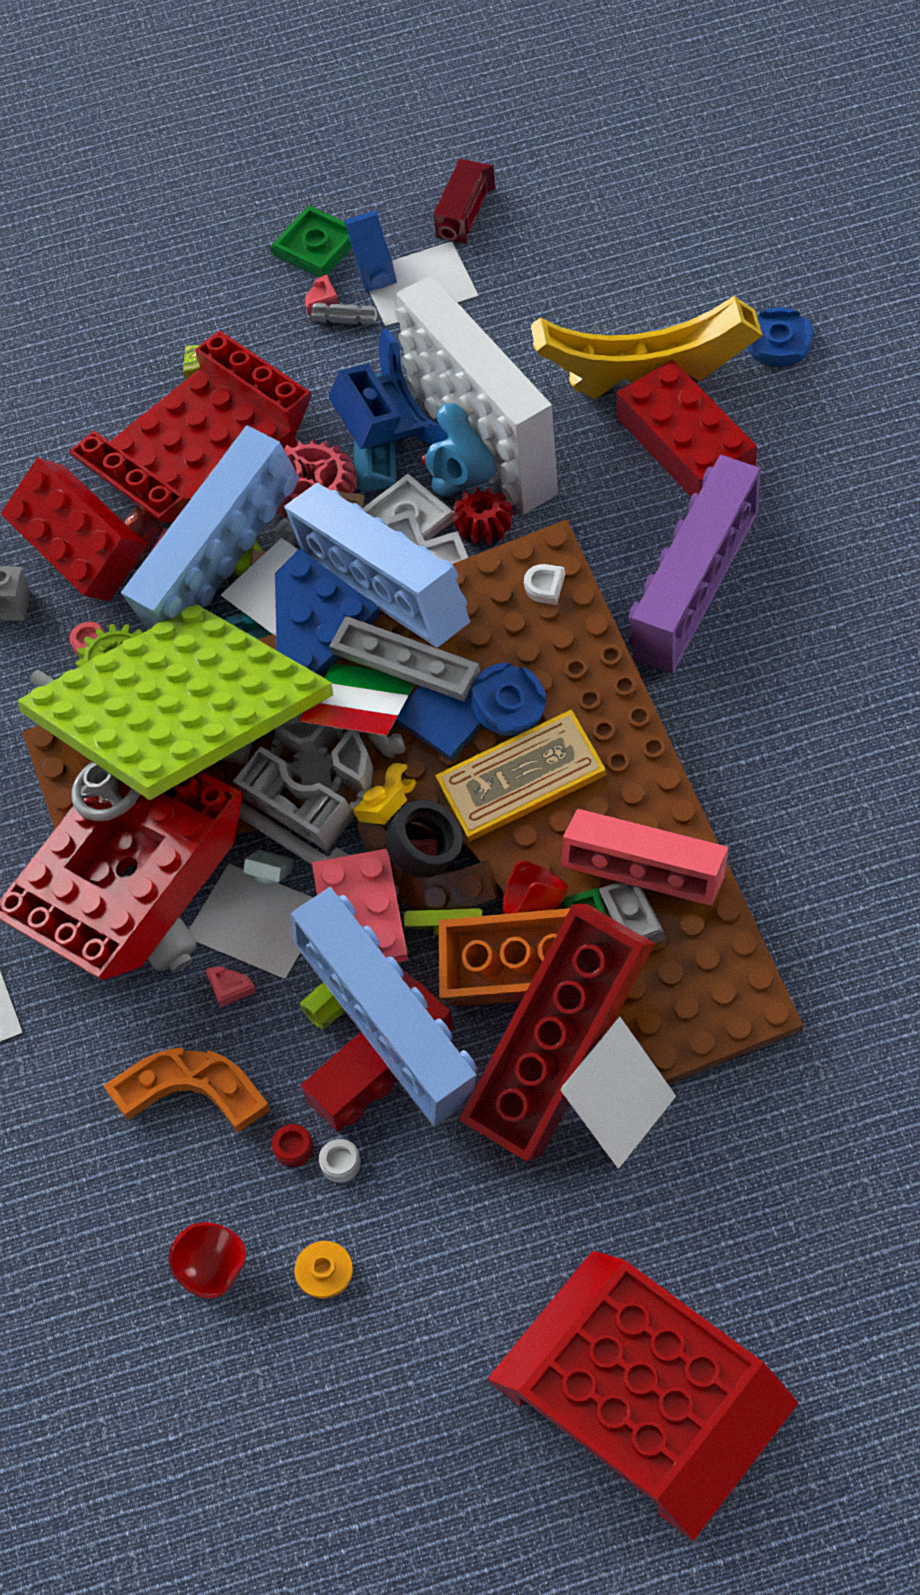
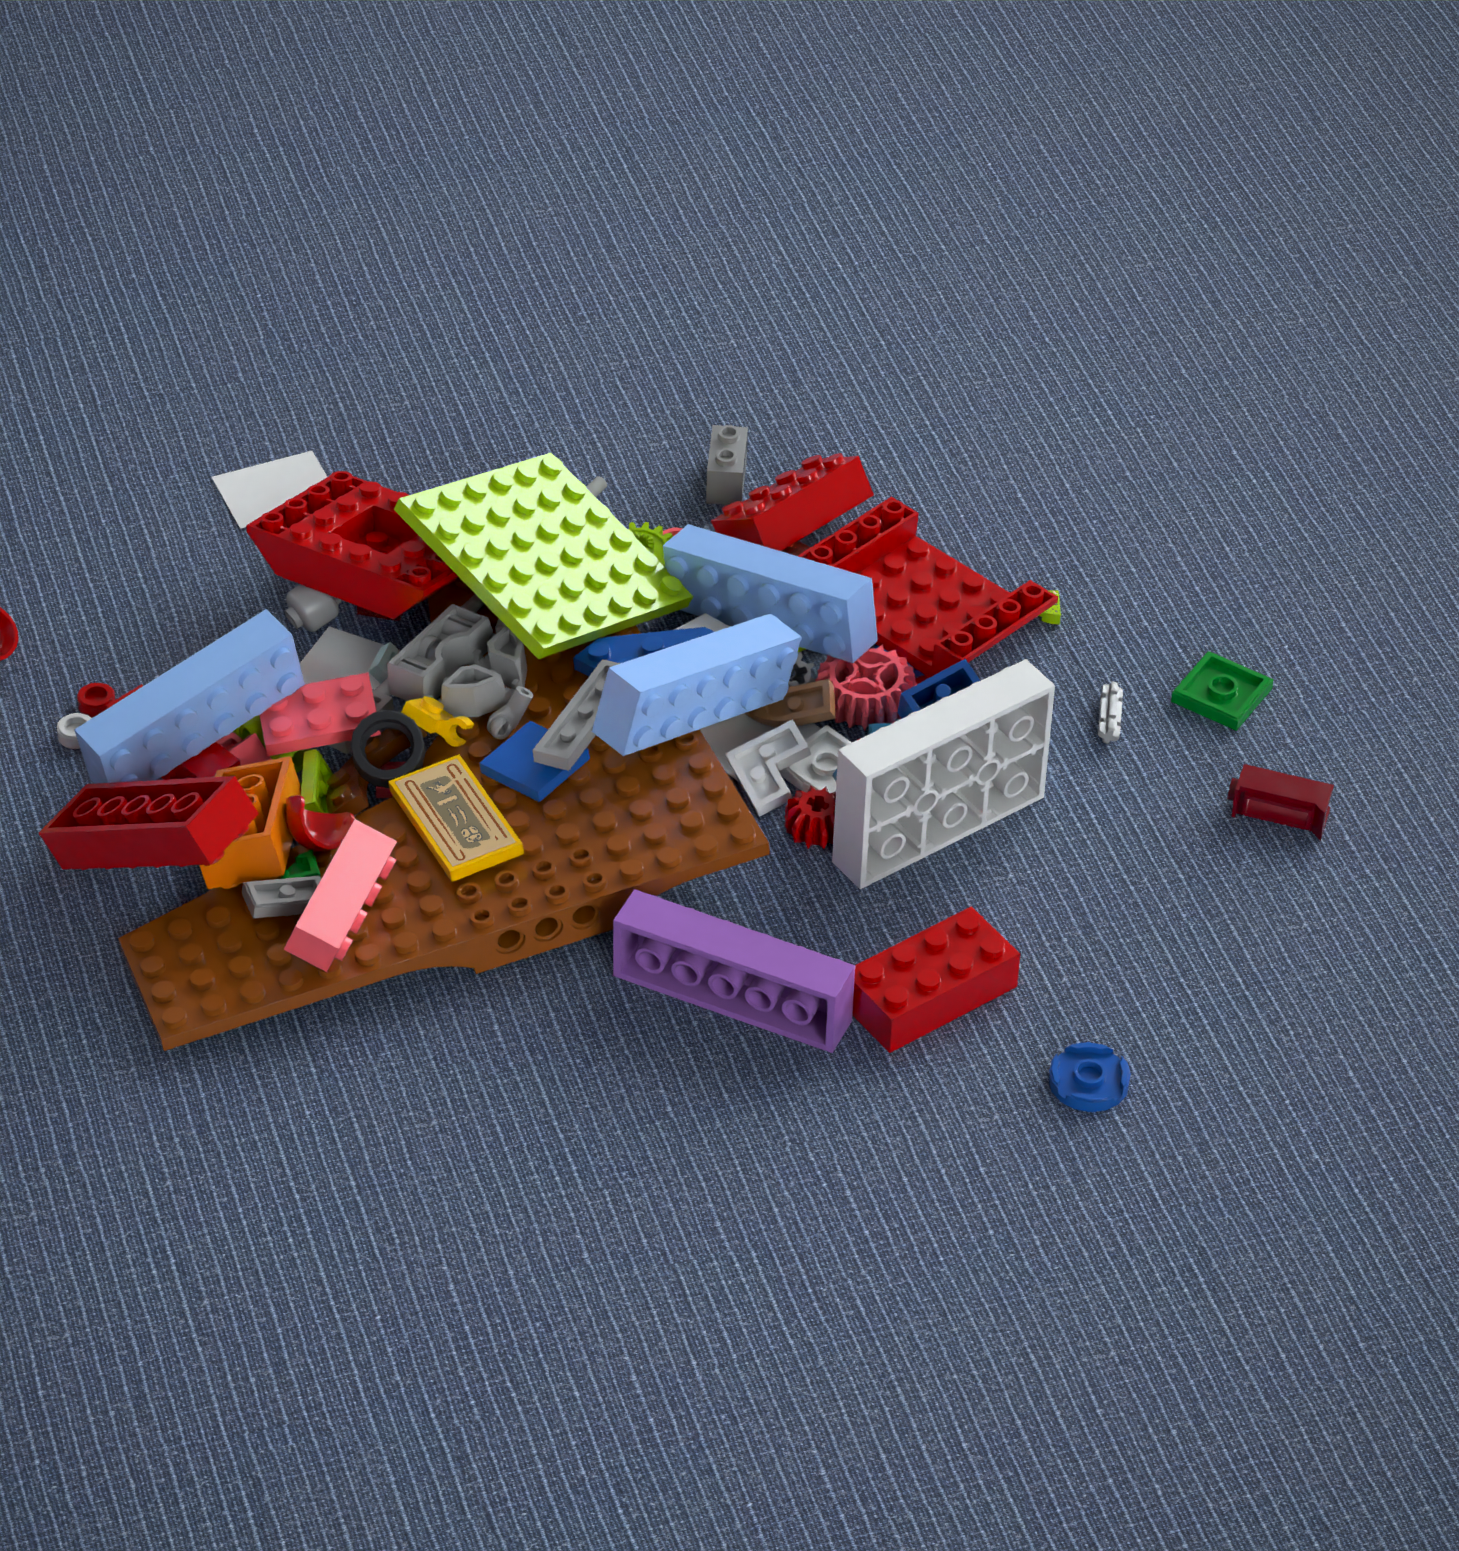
camera: 80 degrees right, 15 degrees down
orange plate [104,1048,270,1133] -> none
sticker [299,663,414,736] -> none
coral tile [305,274,339,315] -> none
blue slope [344,210,397,293] -> none
white sticker [369,241,478,326] -> none
blue tile [470,663,546,736] -> none
white tile [524,564,565,605] -> none
yellow arch [531,296,763,399] -> none
white sticker [560,1017,676,1169] -> none

